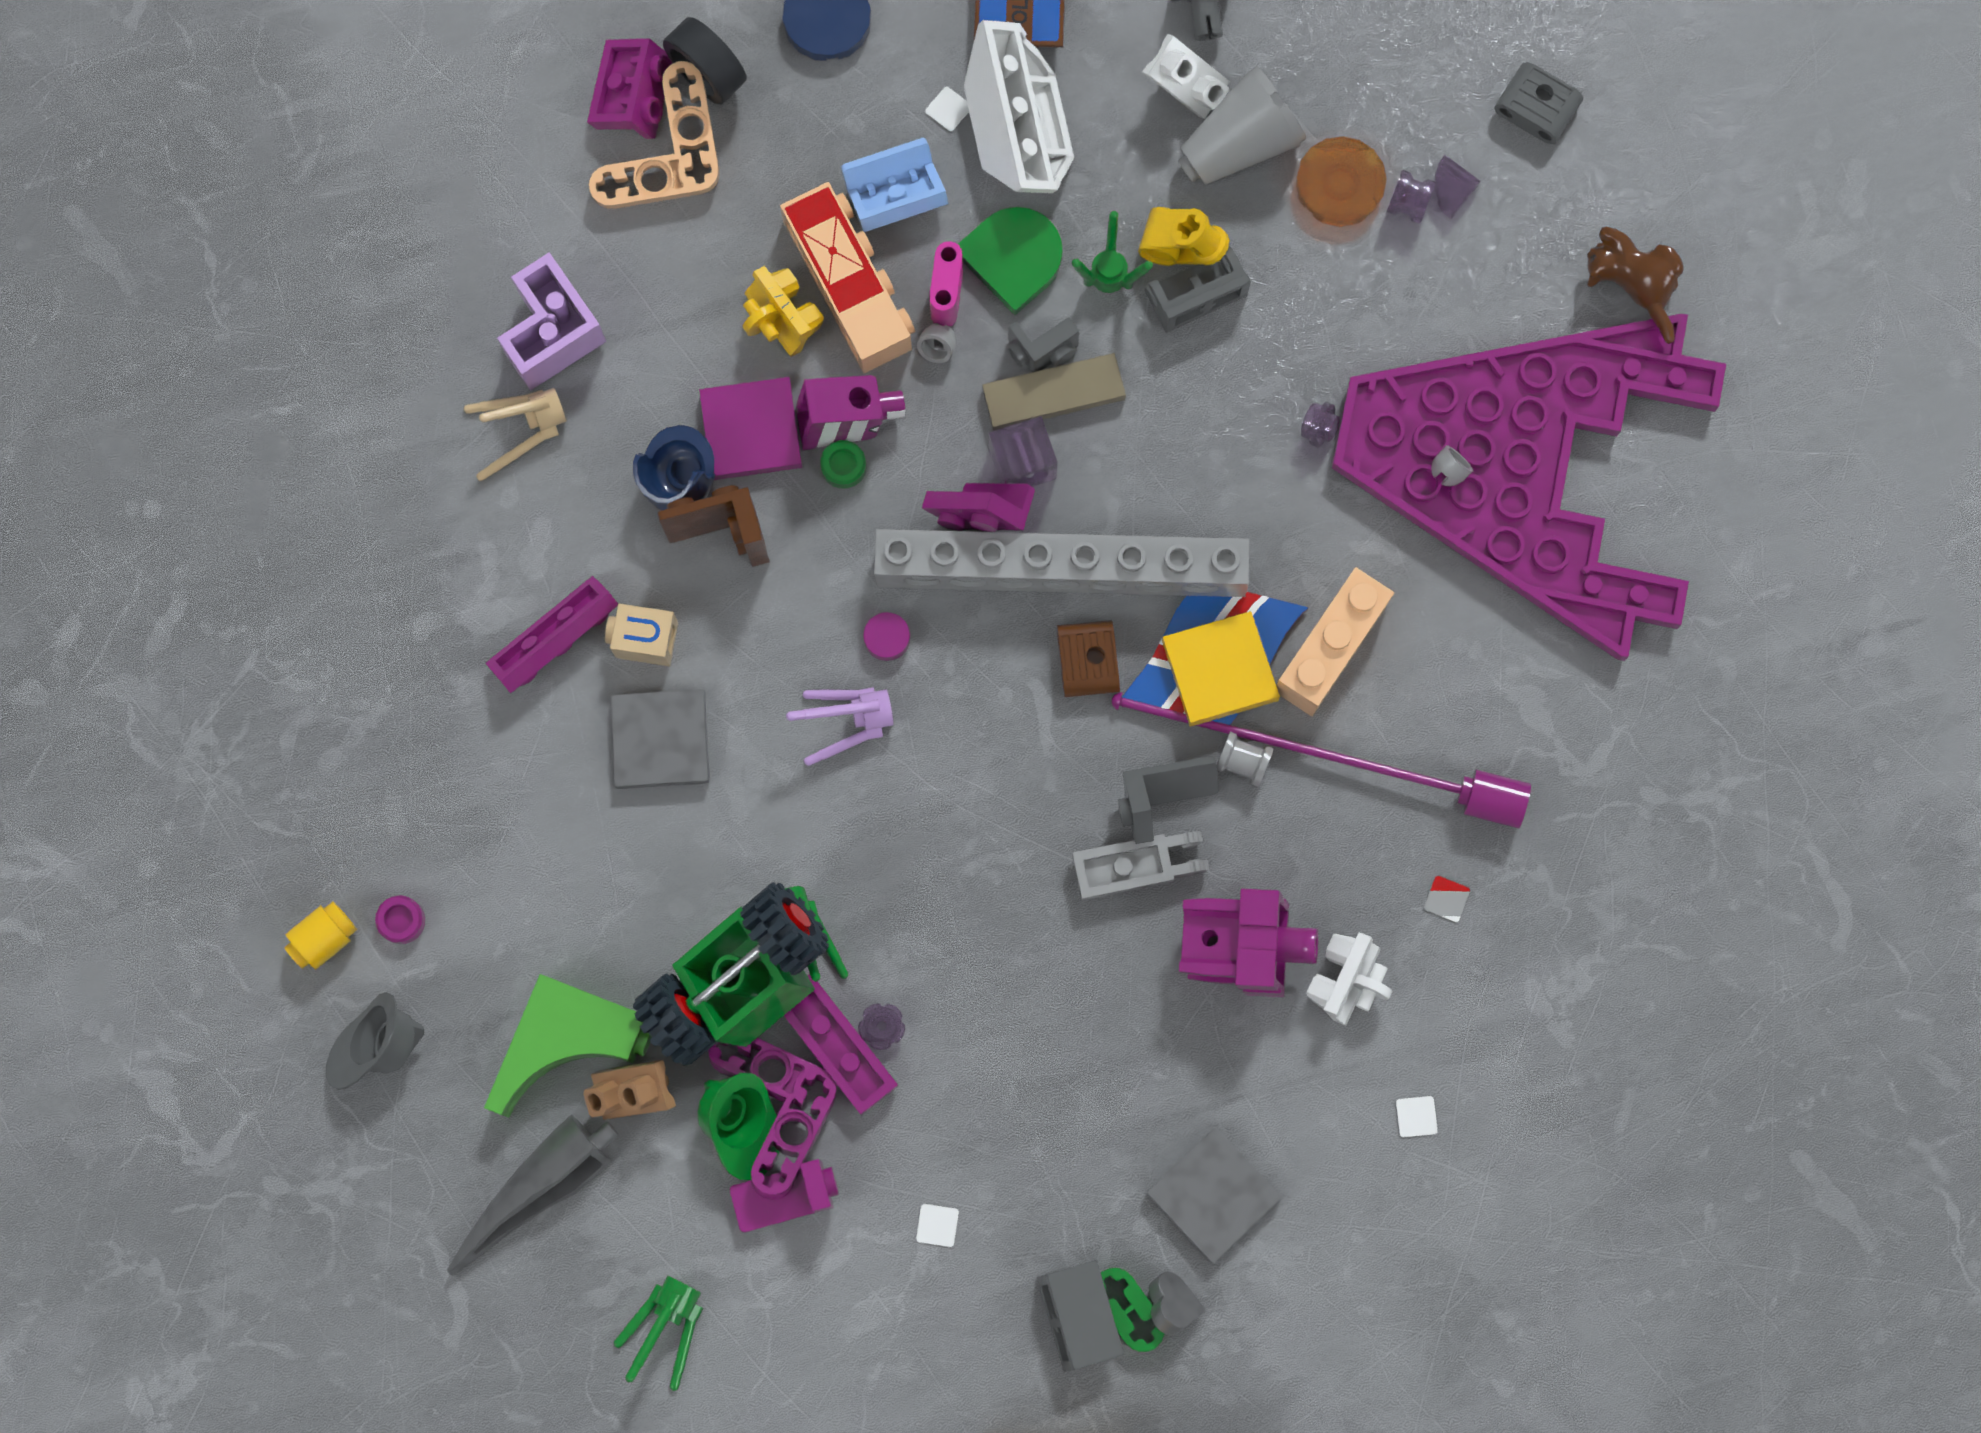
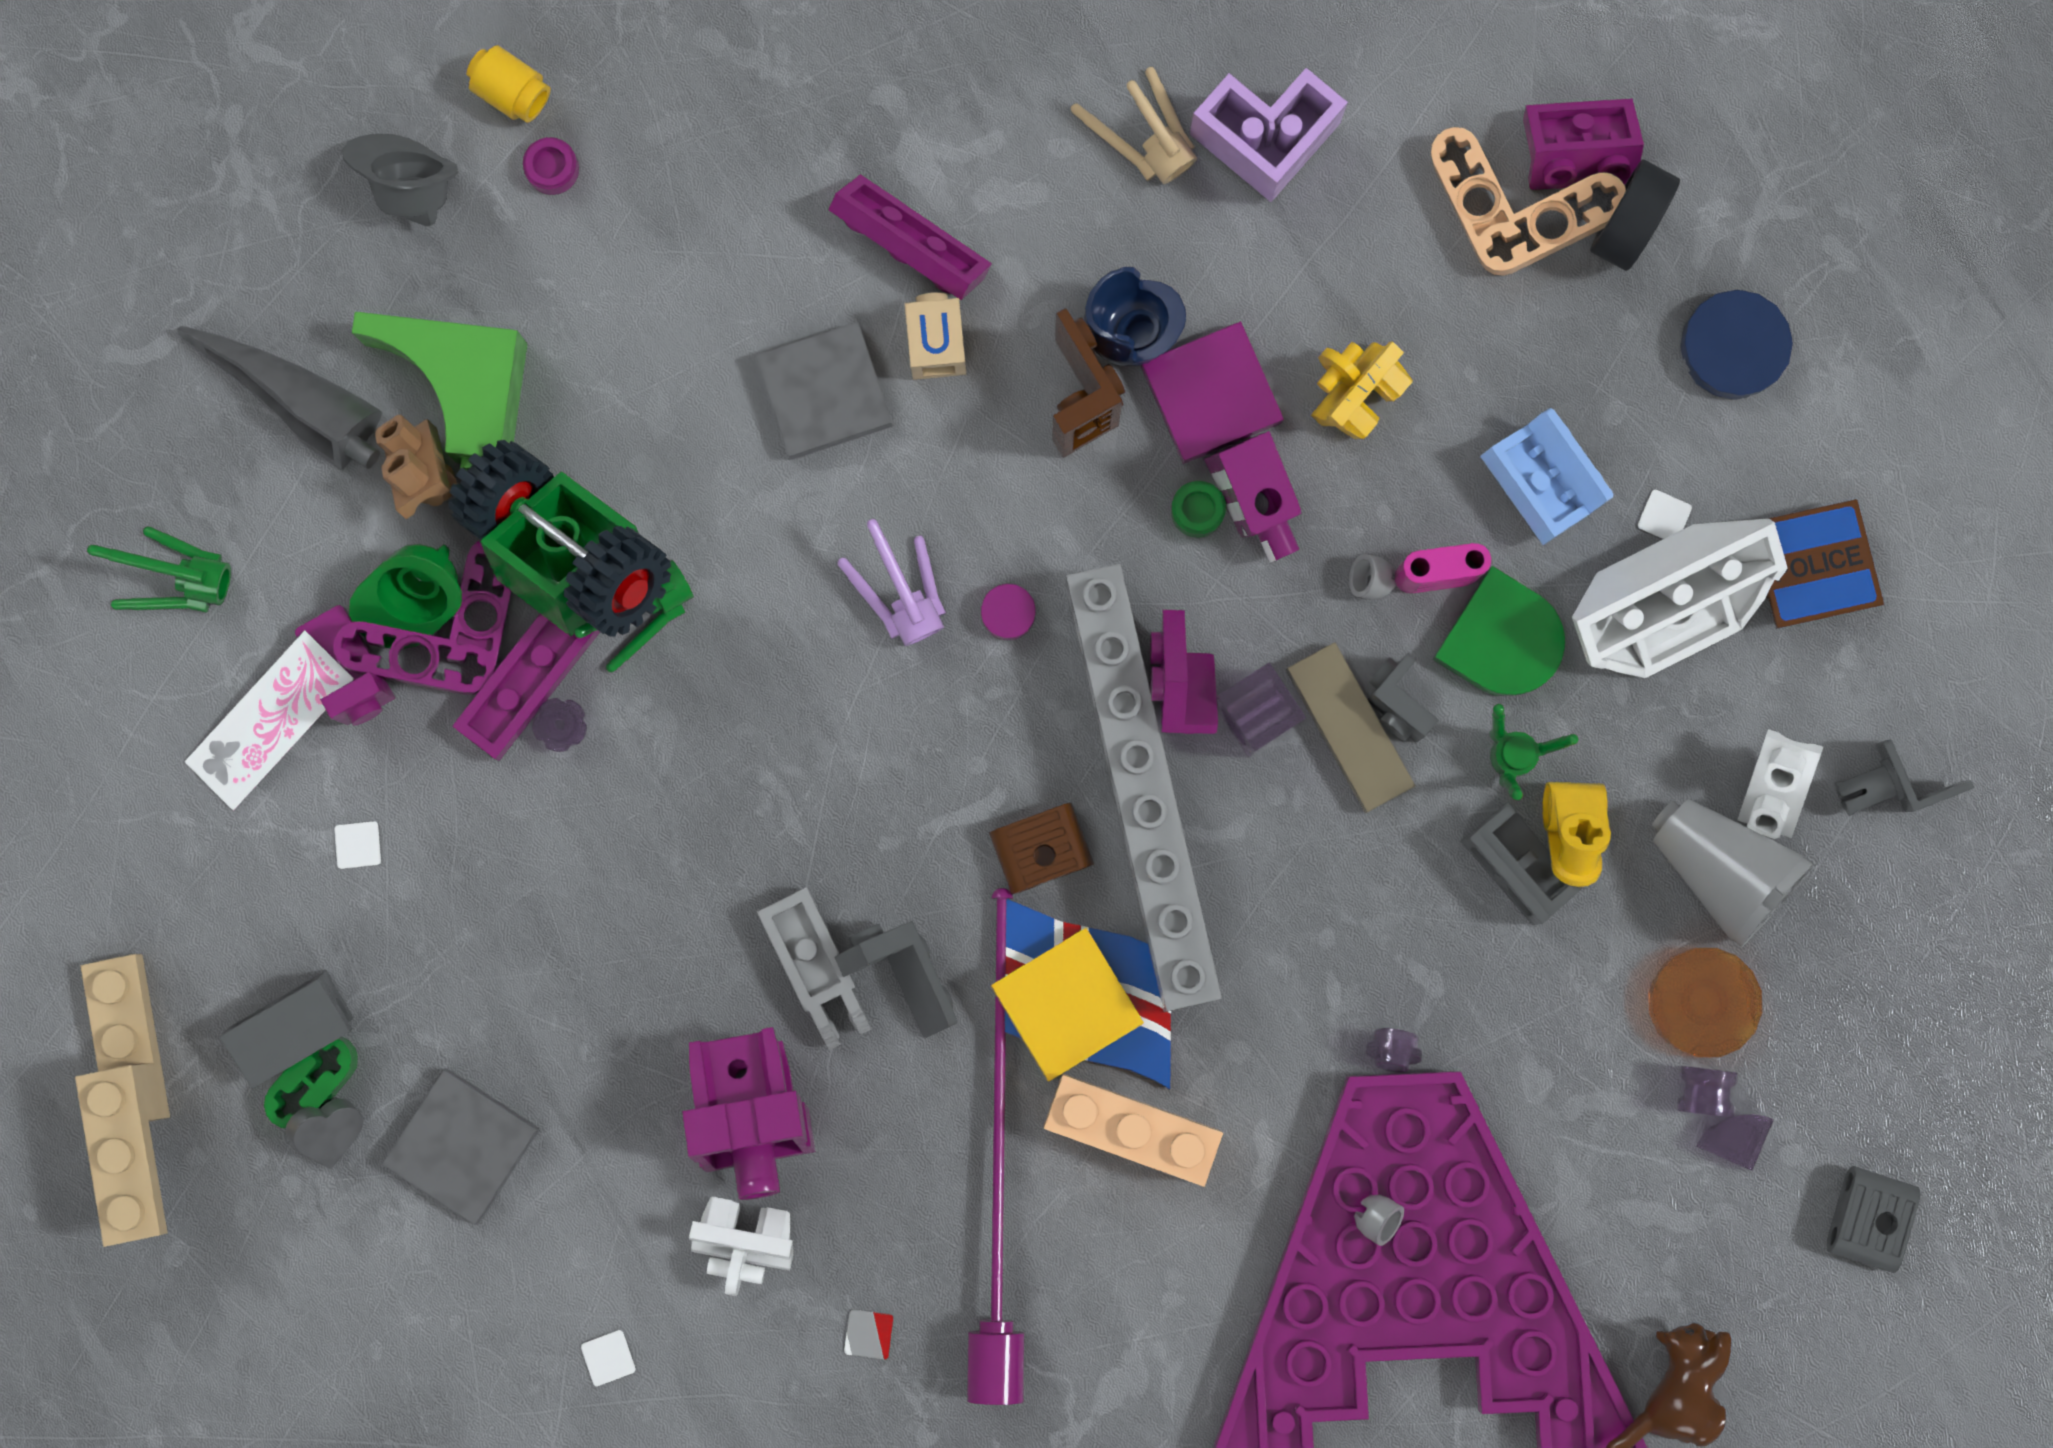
camera: 75 degrees right, 5 degrees up
light nougat brick [780,182,915,374] -> none
light grey bush [1217,731,1274,787] -> none
none -> white sticker [185,630,354,811]

